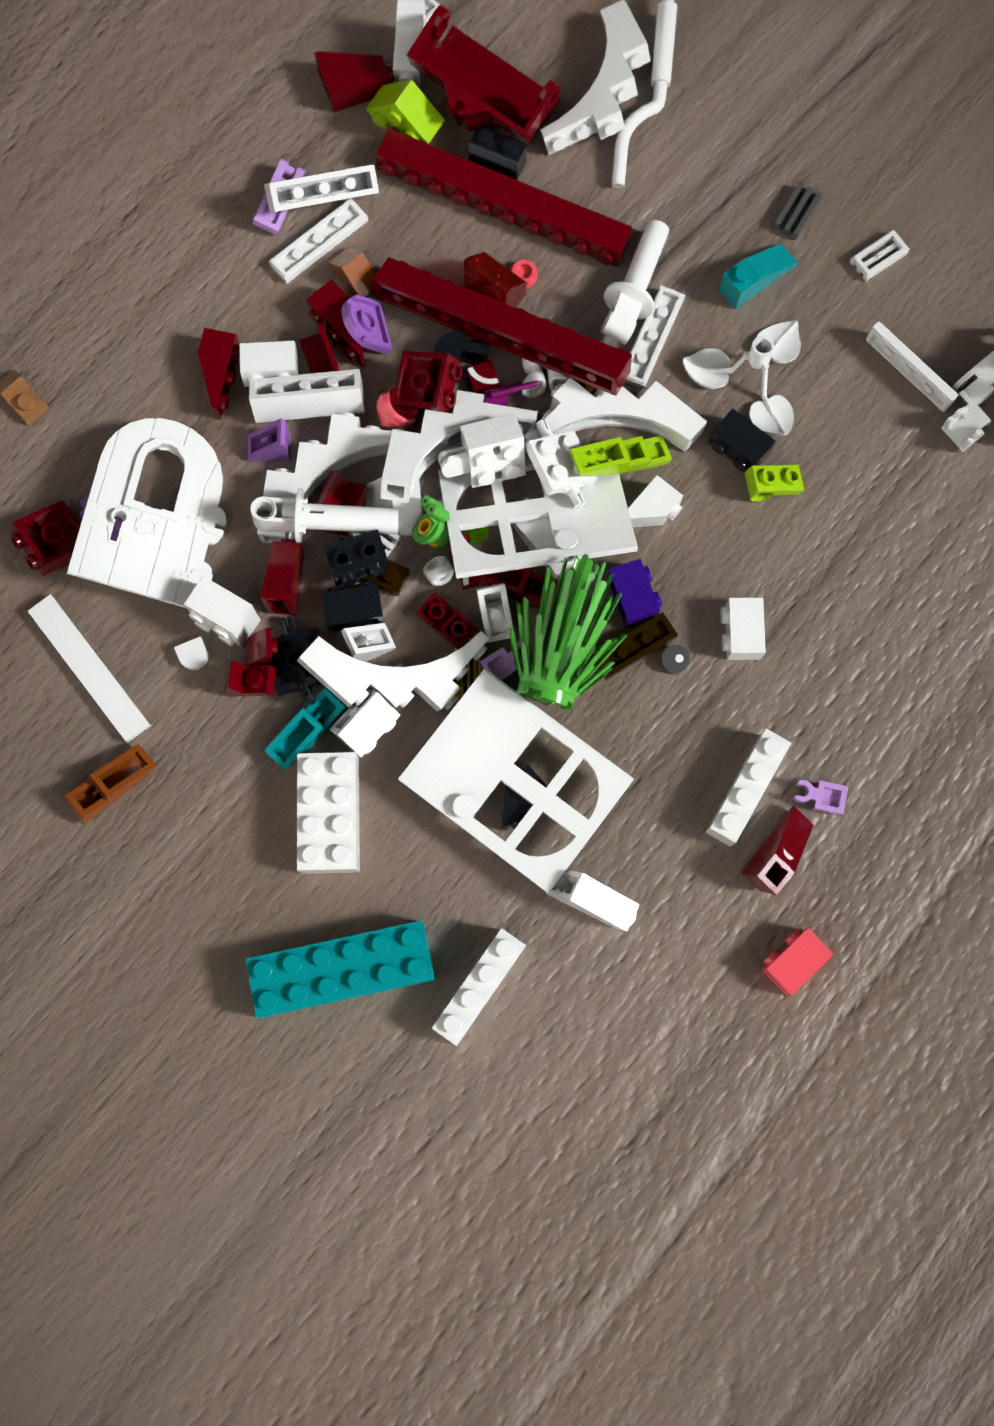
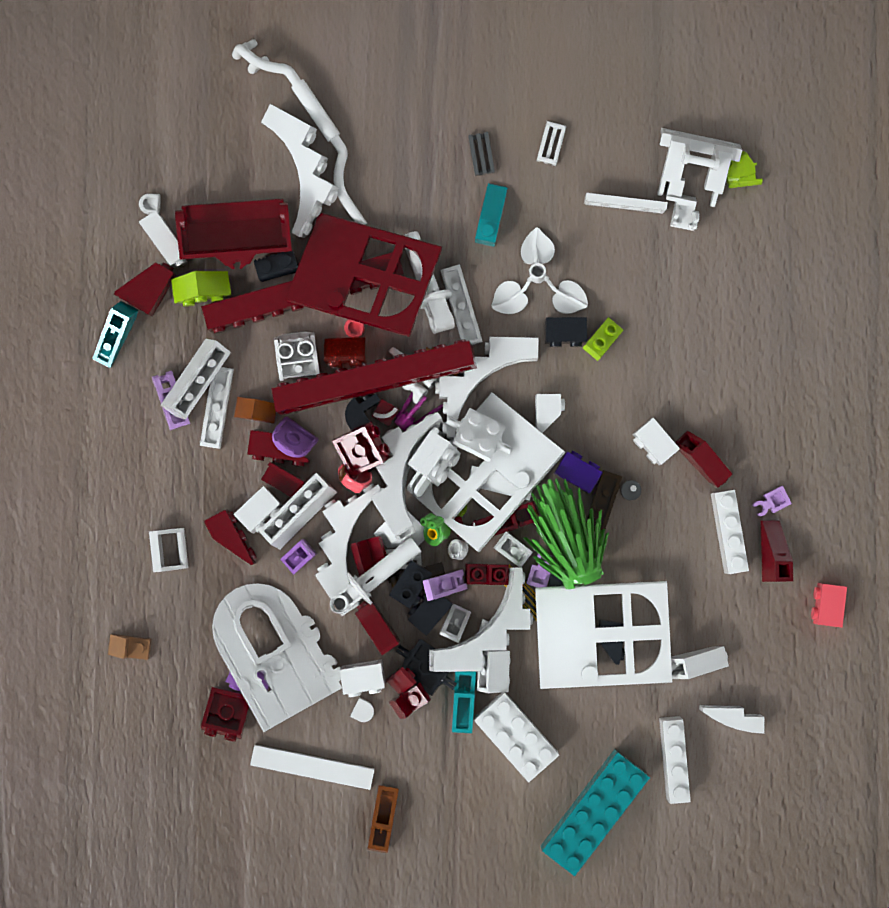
camera: 45 degrees left, 10 degrees up
lime slope [569,435,672,477] -> none
none -> teal slope [92,301,139,368]
none -> white tile [149,528,189,572]
none -> white slope [274,331,320,381]
none -> dark red door [286,213,442,337]
none -> lavender plate [423,569,468,601]
none -> dark red slope [675,430,732,488]
none -> white slope [699,705,764,733]

